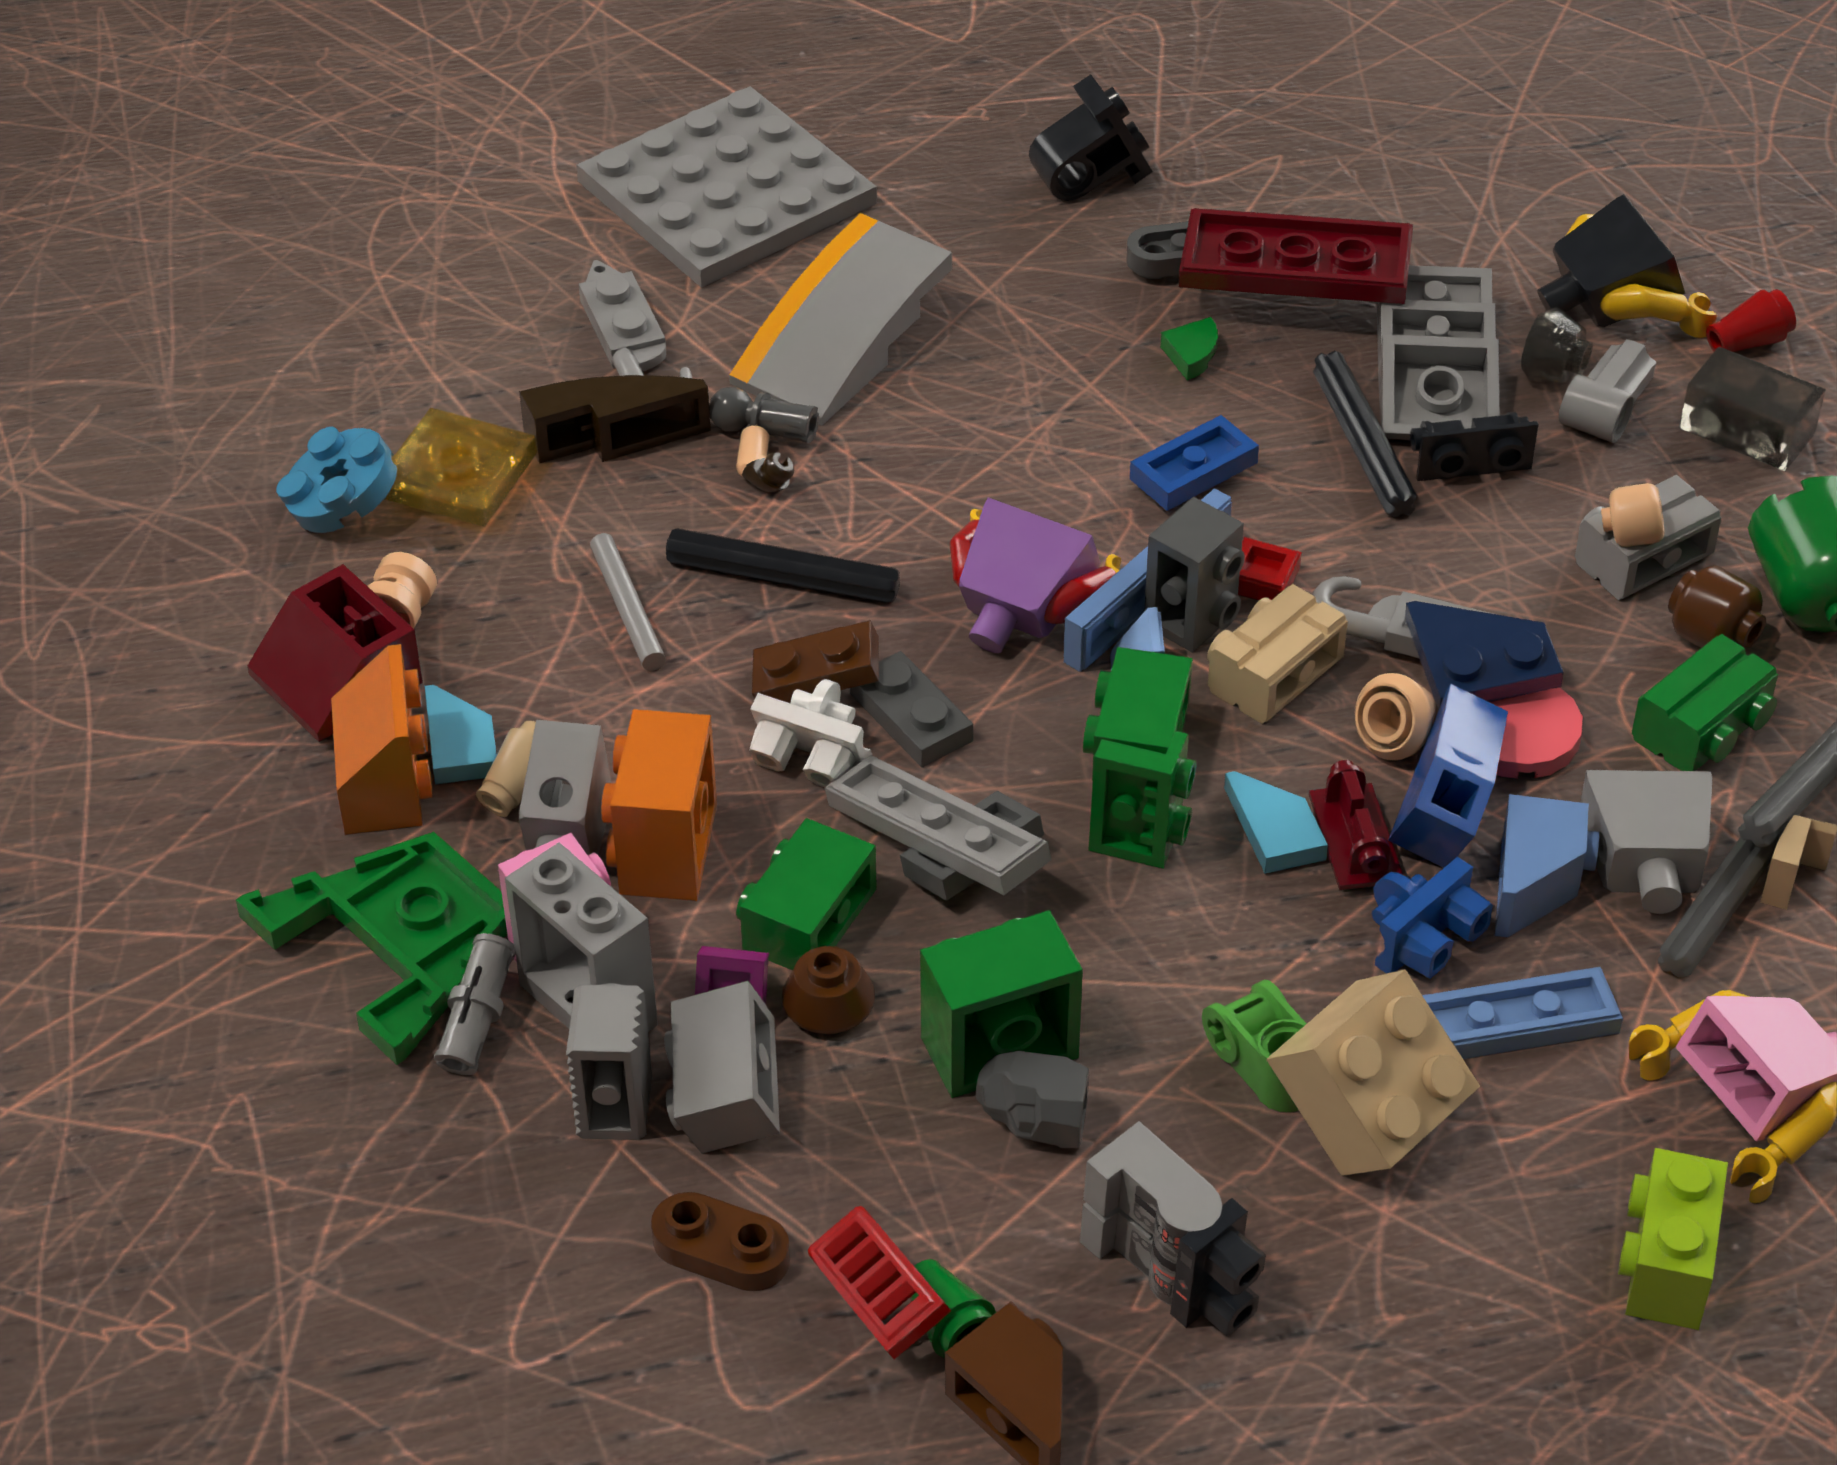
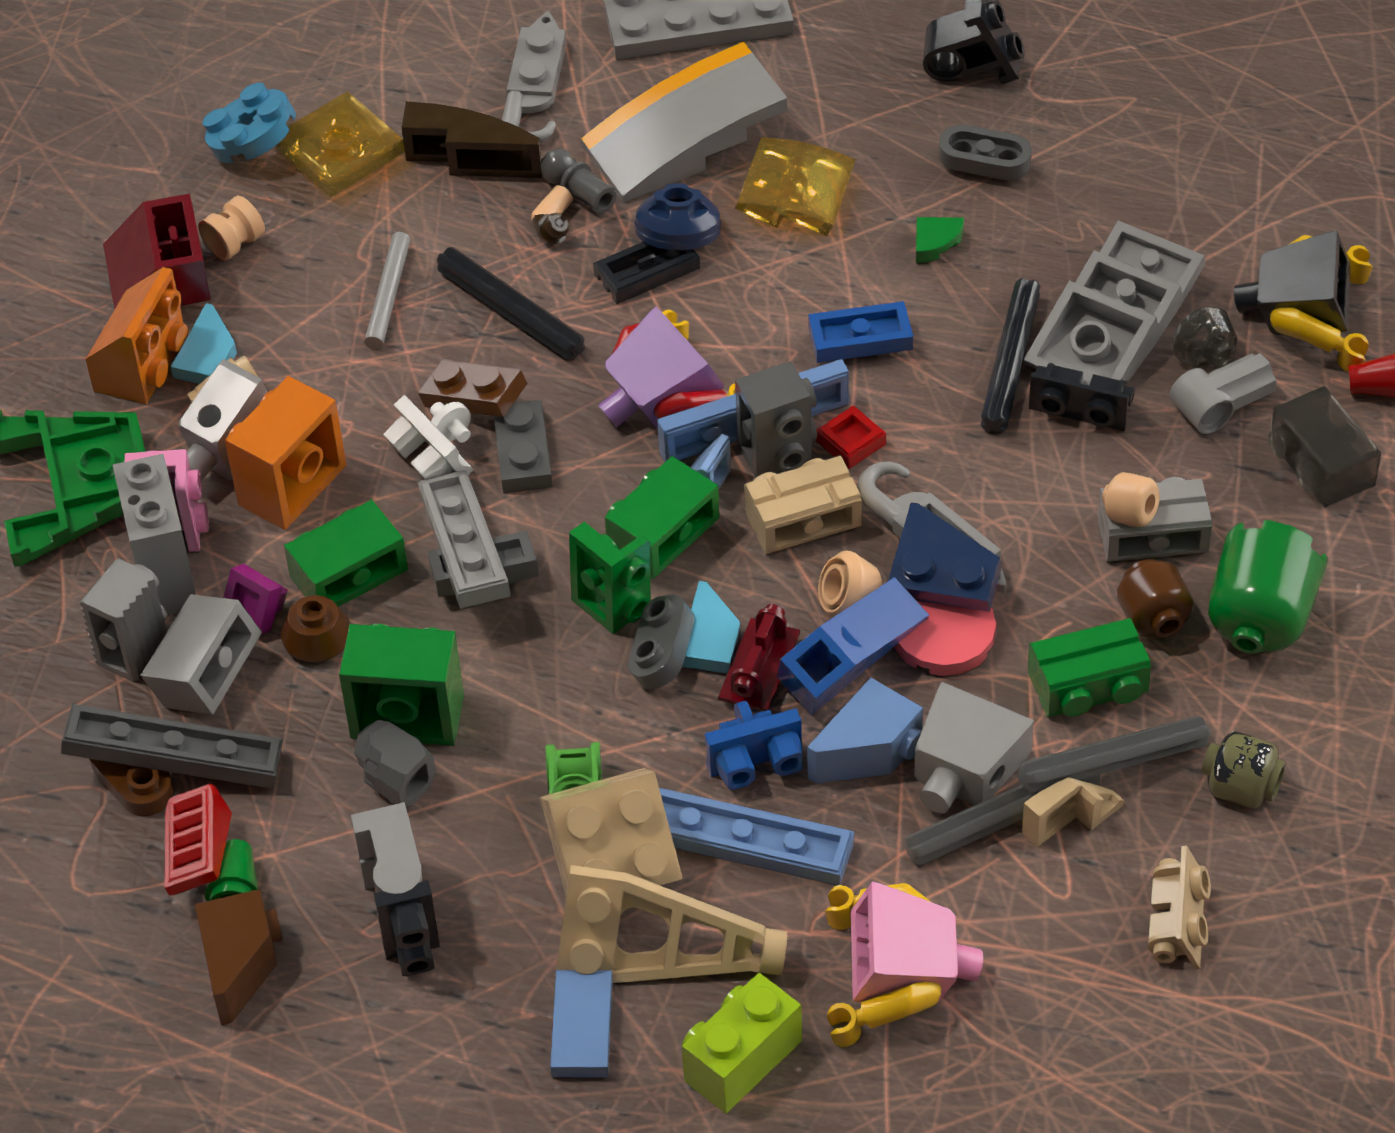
camera: 30 degrees right, 5 degrees up
light grey pin [434,933,515,1075] -> none
dark red tile [1179,208,1413,304] -> none
none -> dark grey tile [61,704,283,789]
none -> medium blue tile [550,970,613,1078]
none -> tan plate [555,865,787,983]
none -> black tile [593,242,700,305]
none -> dark grey plate [628,594,695,689]
none -> dark blue piece [634,183,721,250]
none -> clear yellow slope [734,138,856,236]

